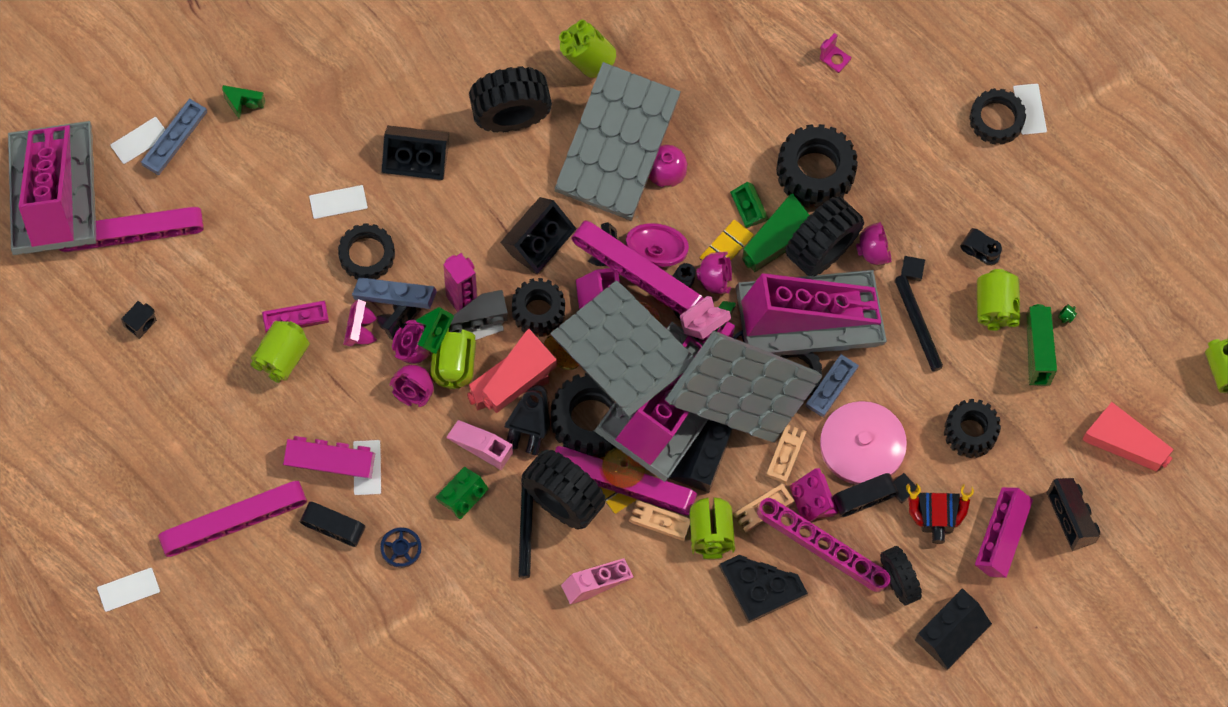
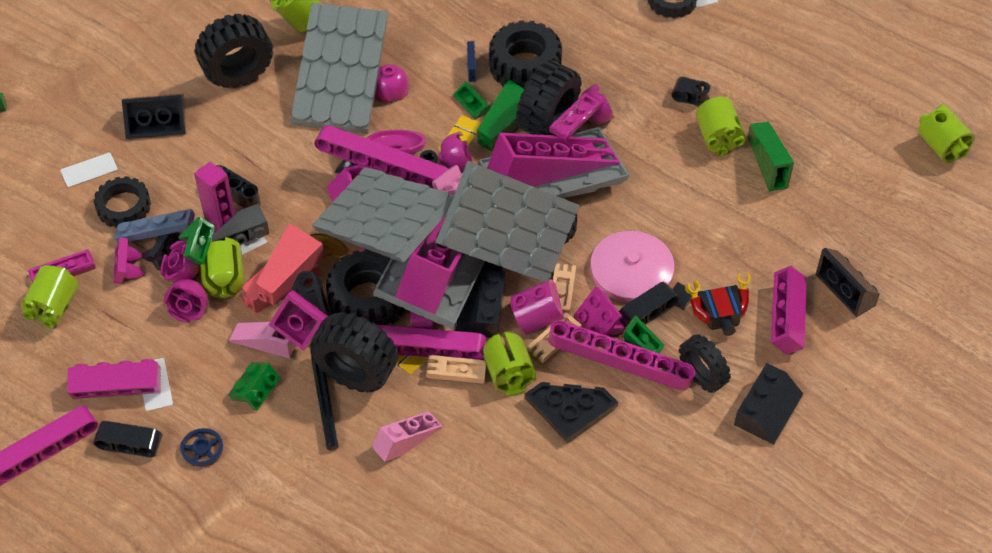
camera: 10 degrees left, 15 degrees down
black slope [500,197,576,274] -> none
black tyre [512,278,565,337] -> none
clear yellow dish [602,447,646,488] -> none
sand blue plate [806,354,859,418] -> none
black axle [895,275,943,371] -> none
black tile [901,256,925,281] -> none
black tyre [944,399,1001,458] -> none
green plate [1058,304,1077,323] -> none
coral slope [1082,402,1174,472] -> none
none -> black beam [216,165,261,209]
none -> dark pink brick [269,290,328,351]
none -> dark blue tile [467,41,476,83]
none -> dark pink brick [511,279,565,335]
none -> dark pink tile [549,93,601,141]
none -> green slope [623,316,665,354]

